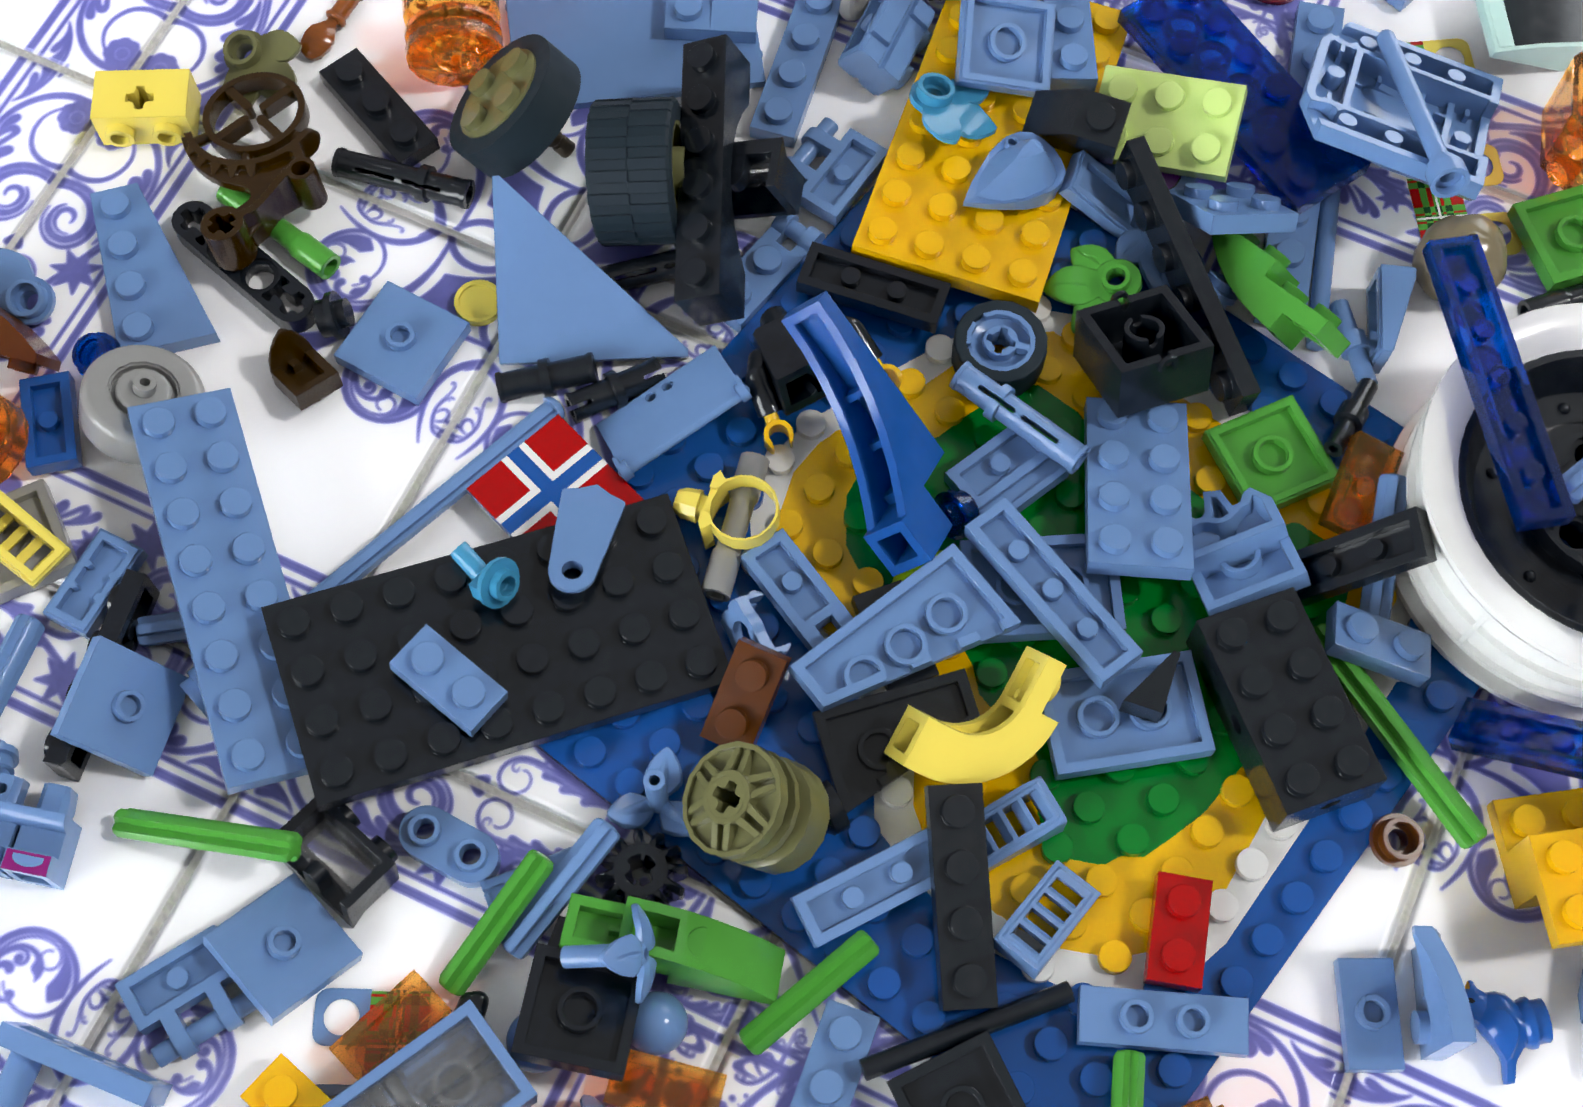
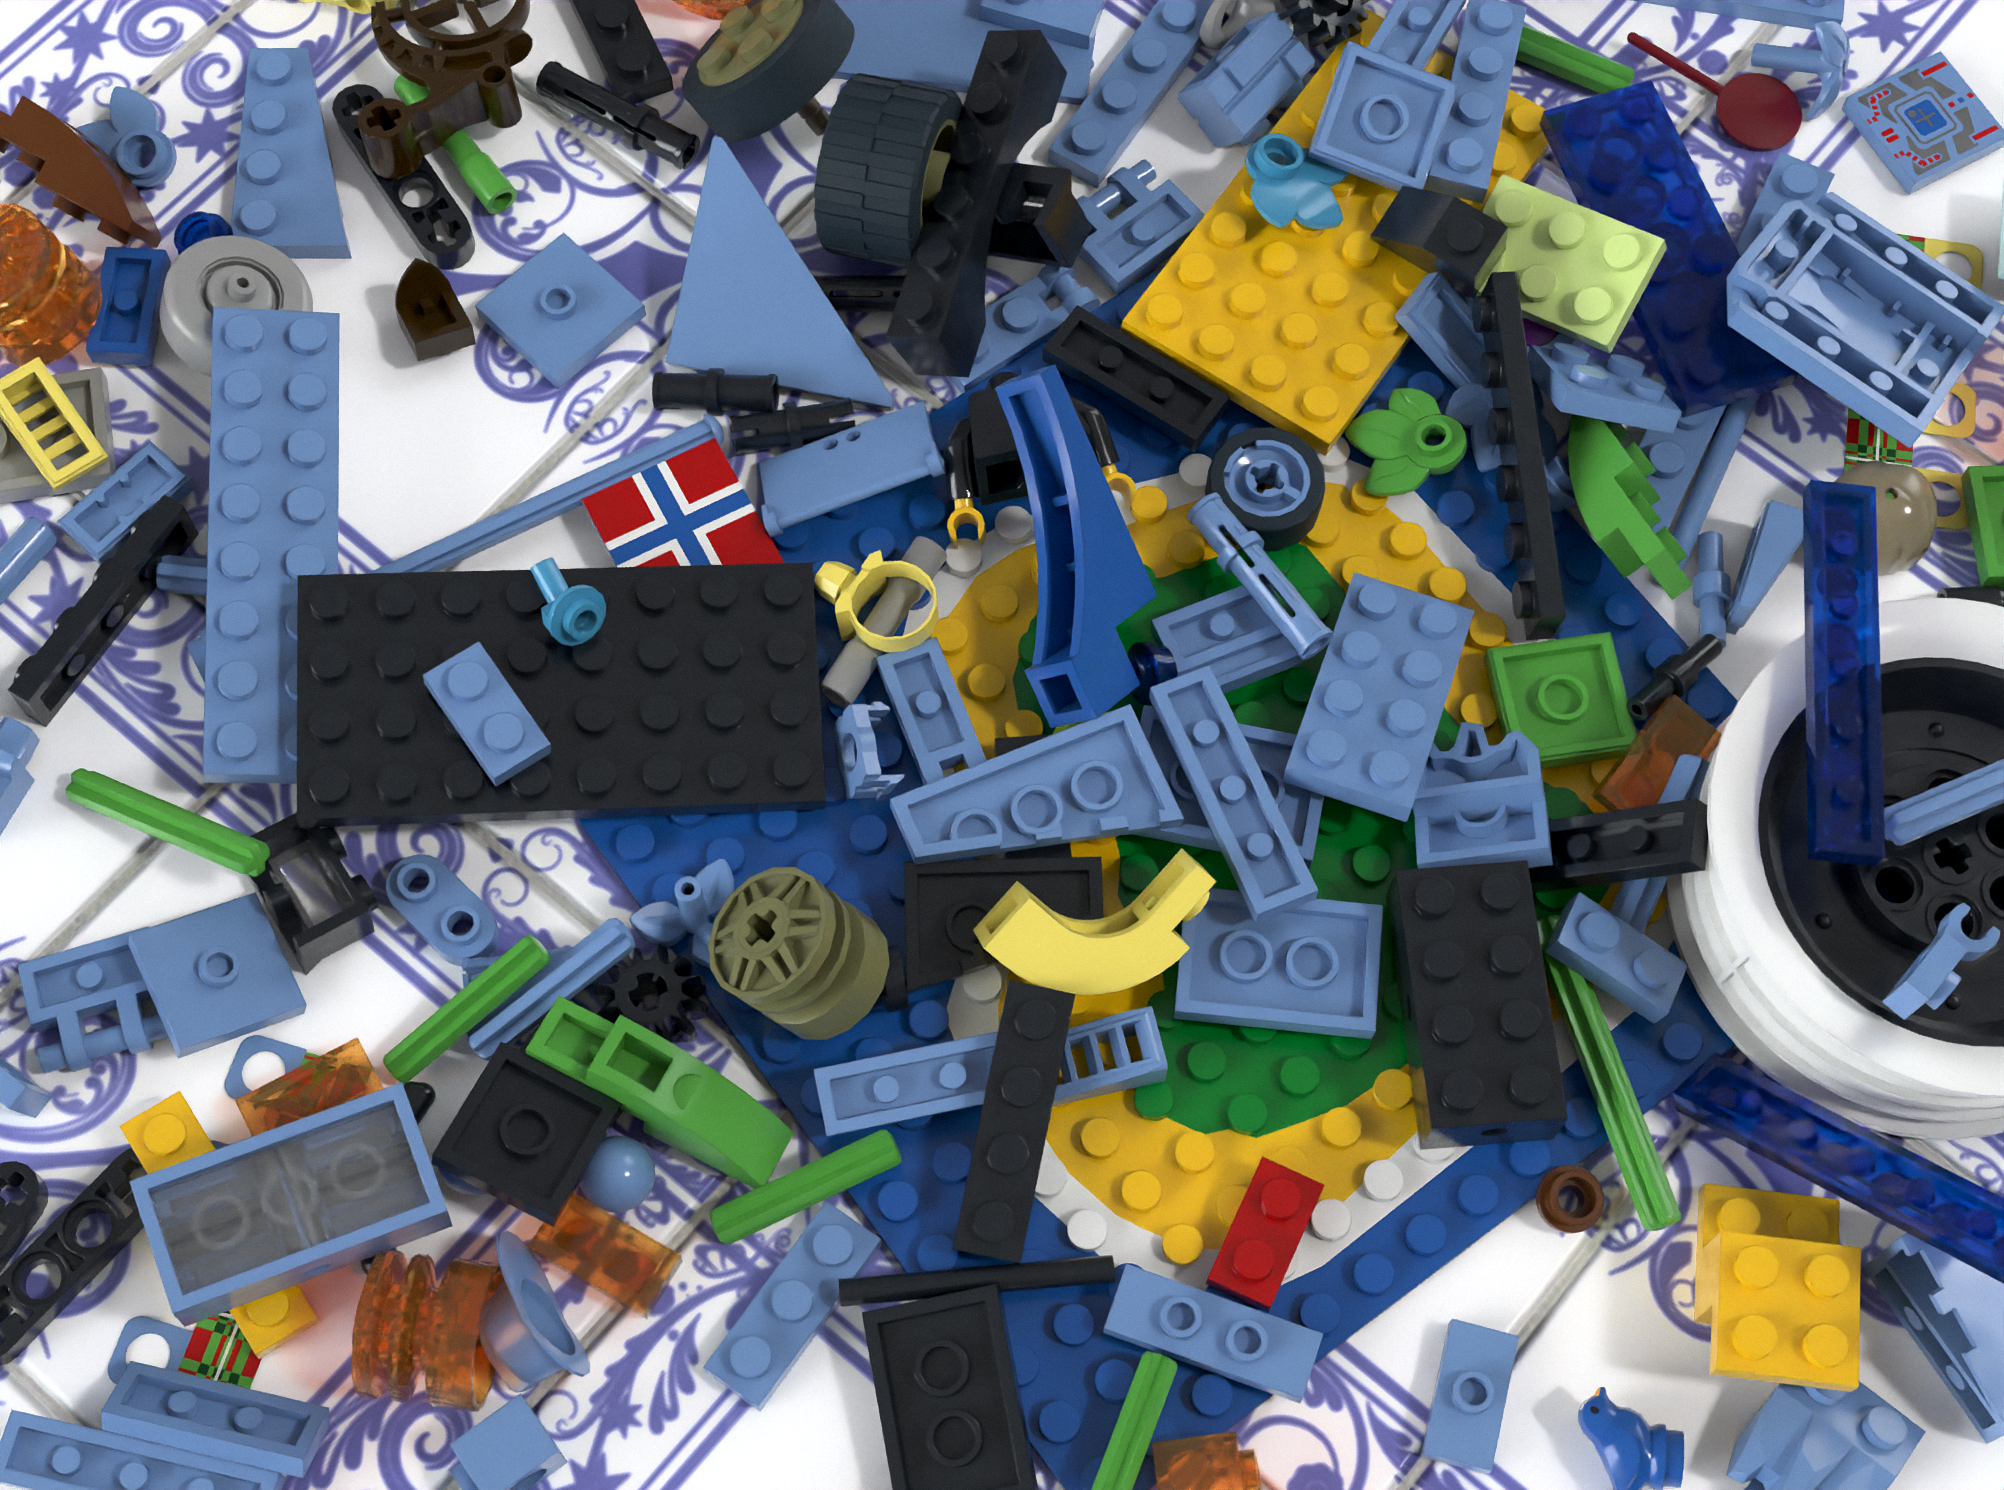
camera: 15 degrees right, 0 degrees up
medium blue plate [50,635,188,777] -> none
black plate [313,291,355,340] -> none
light yellow piece [454,279,498,326] -> none
medium blue piece [548,484,625,594] -> none
medium blue plant [560,903,657,1004] -> none
reddish brown plate [700,637,792,745] -> none
medium blue piece [963,131,1066,210] -> none
medium blue slope [993,860,1101,980] -> none
black brick [1073,284,1214,418] -> none
black piece [1119,651,1180,723] -> none
medium blue piece [1376,29,1471,198] -> none
medium blue plate [1410,925,1477,1061] -> none

